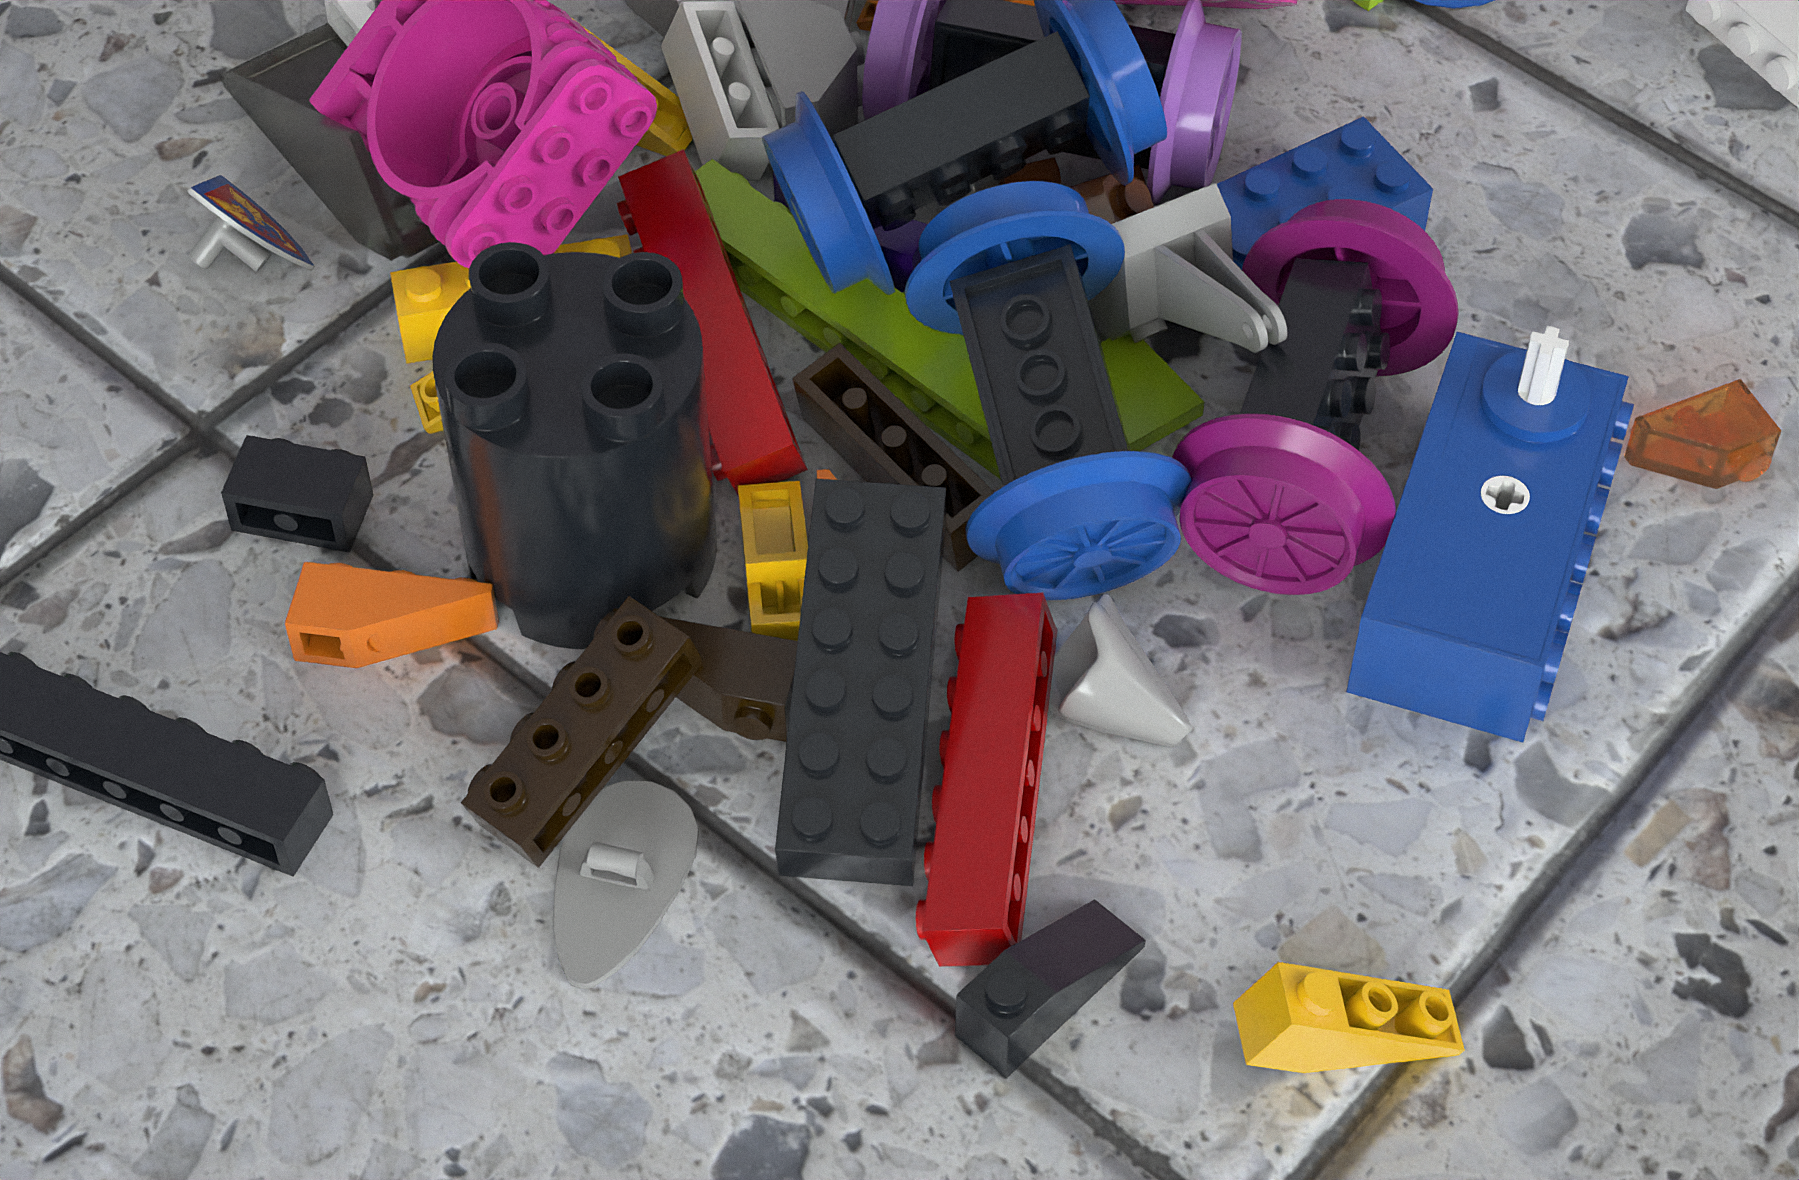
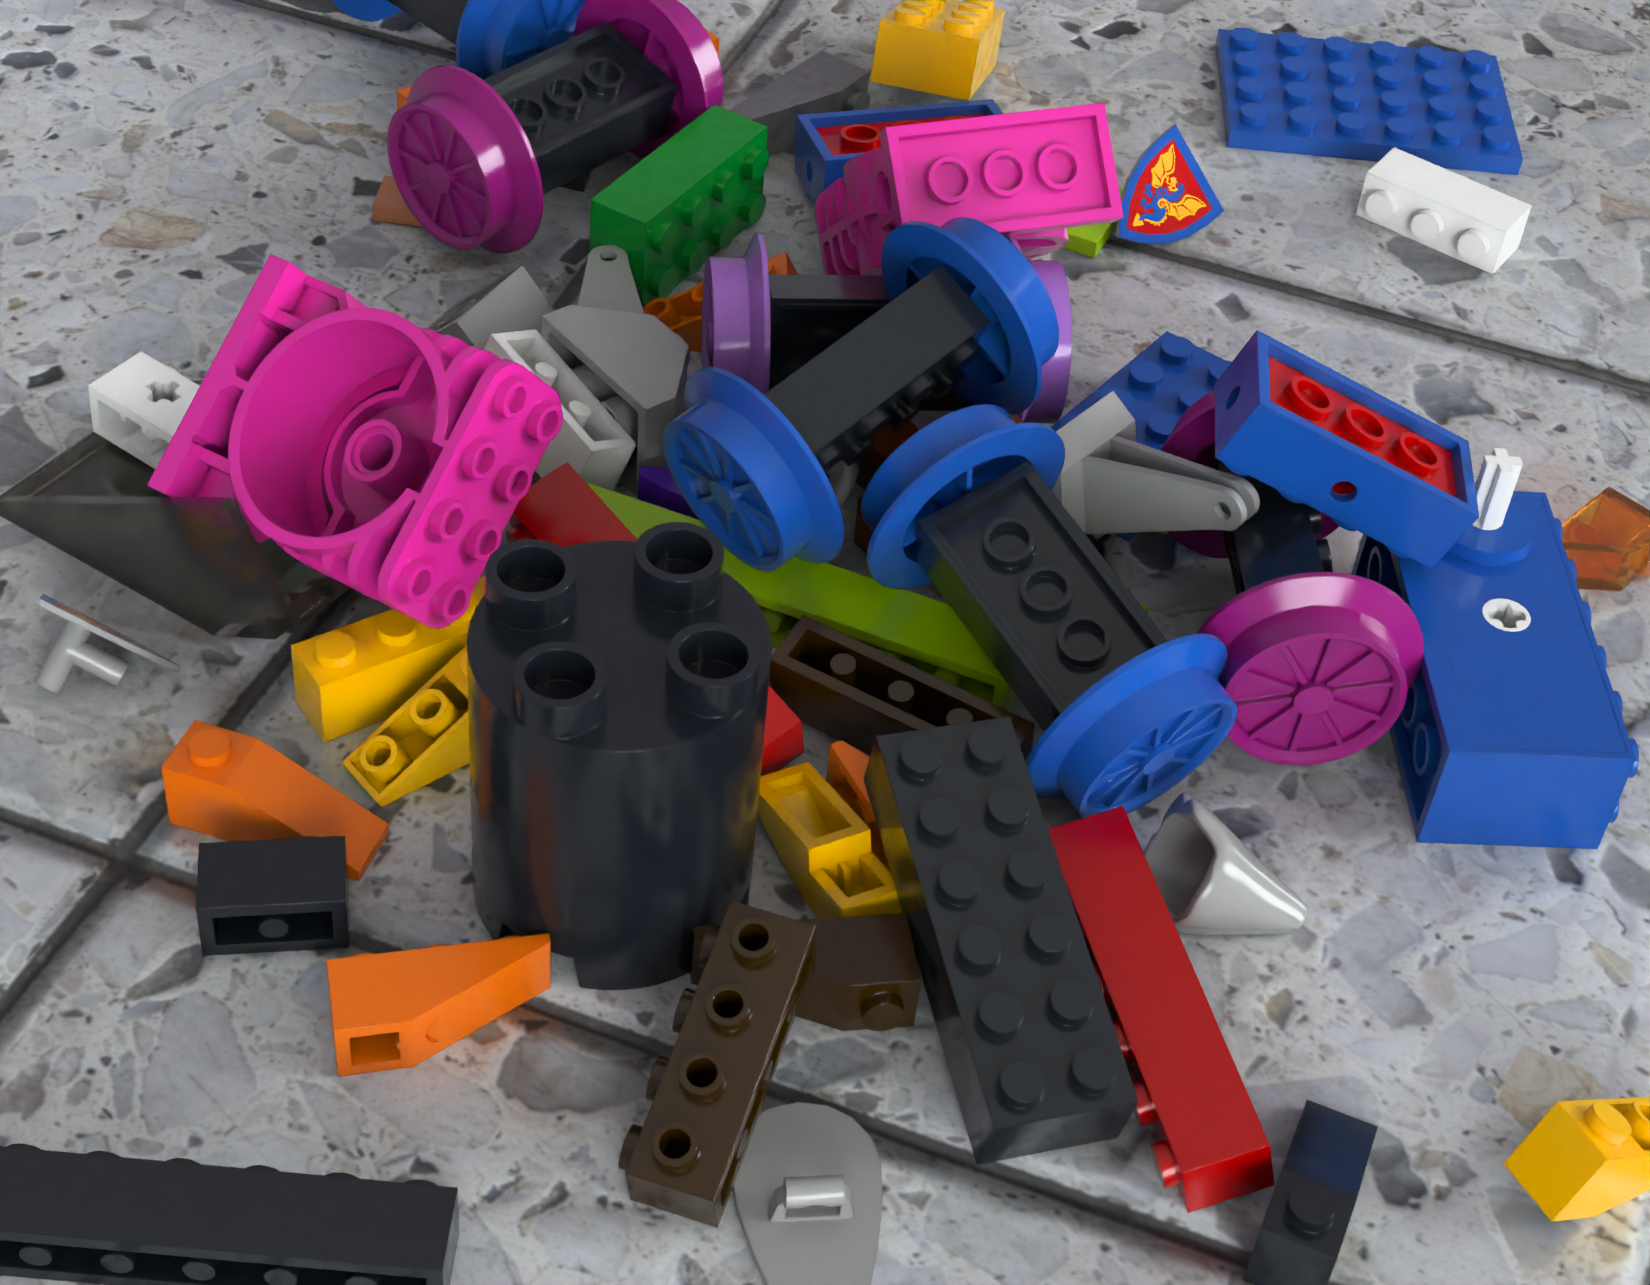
camera: 25 degrees left, 10 degrees down
none -> orange slope [161,720,389,881]
none -> blue brick [1214,330,1479,569]

